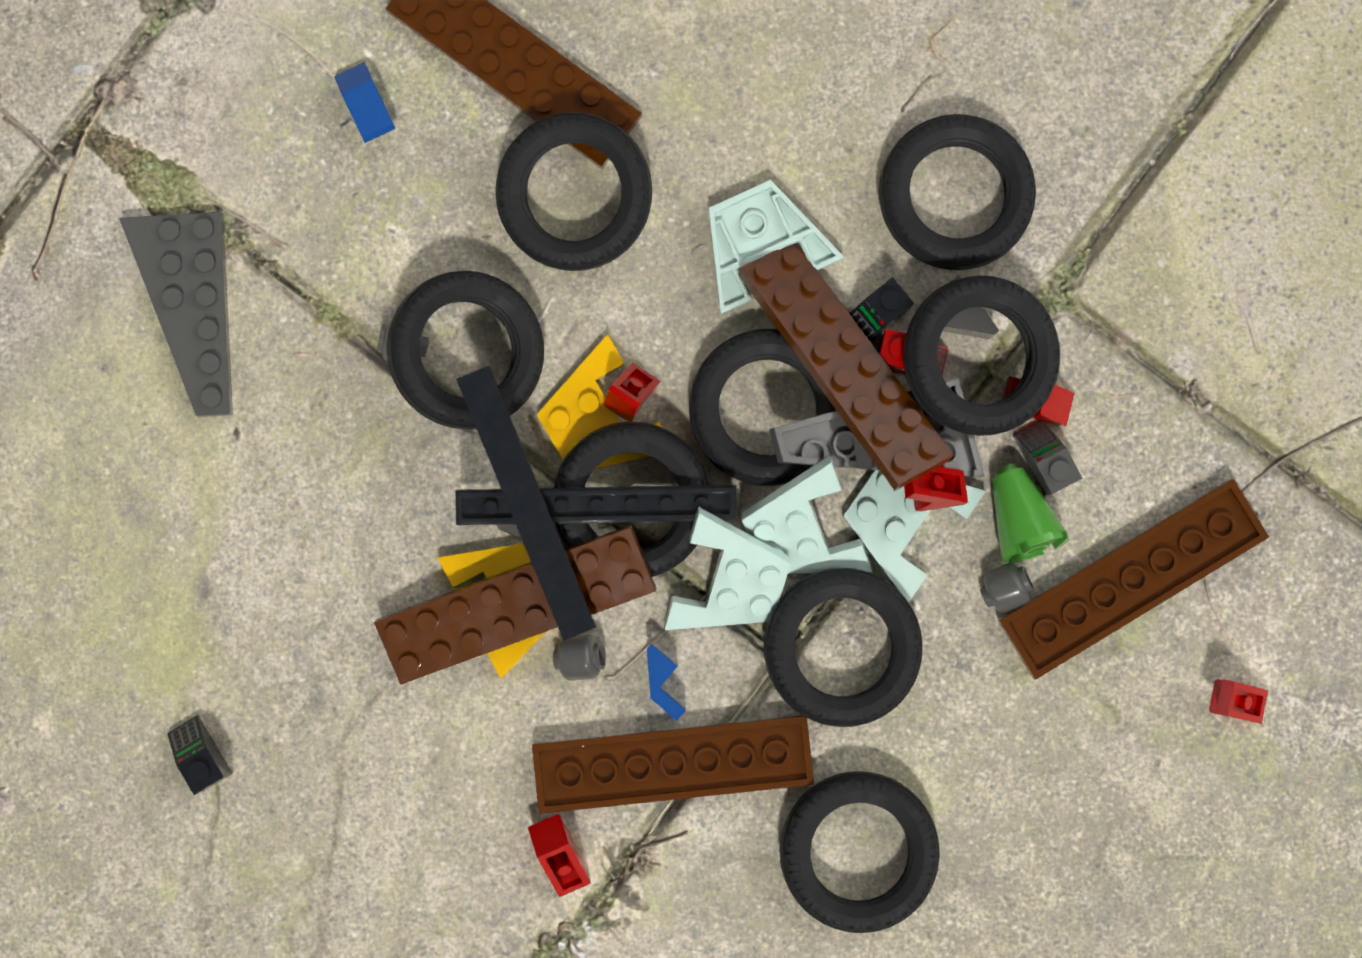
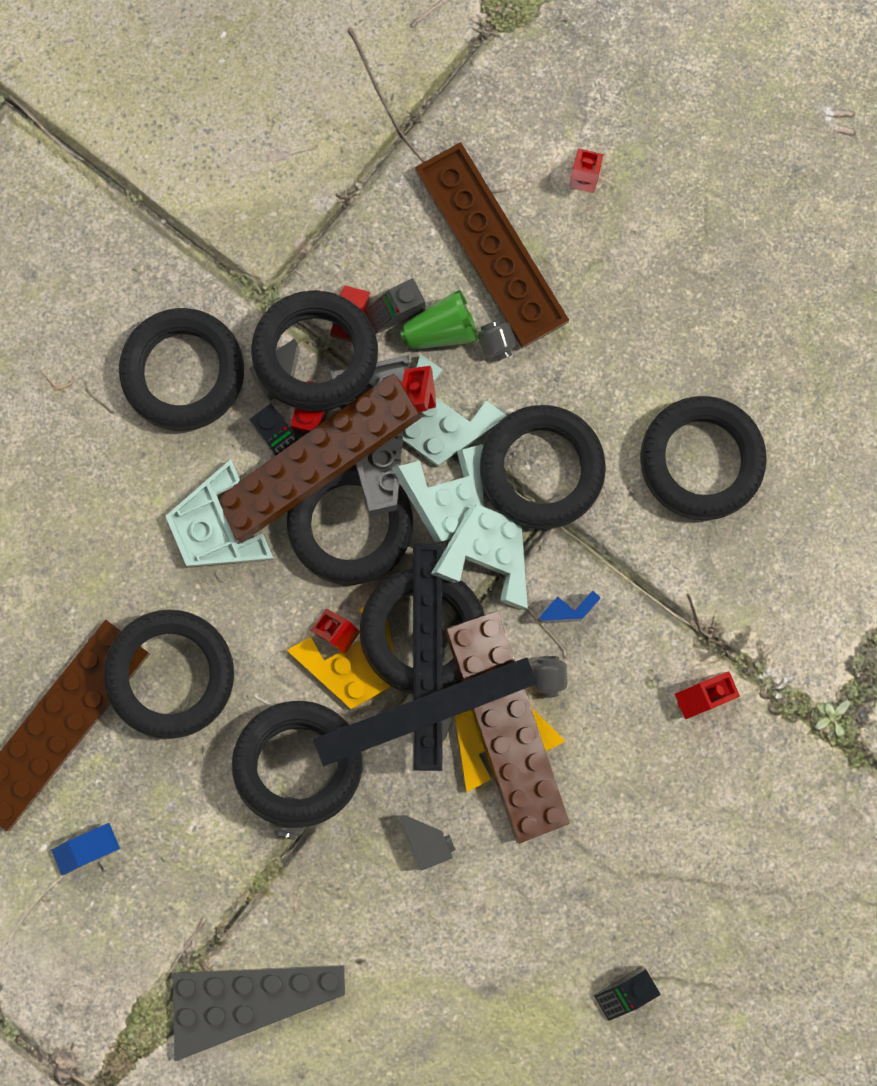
camera: 90 degrees left, 5 degrees down
reddish brown plate [532,715,814,814] -> none
none -> dark grey slope [400,815,456,871]

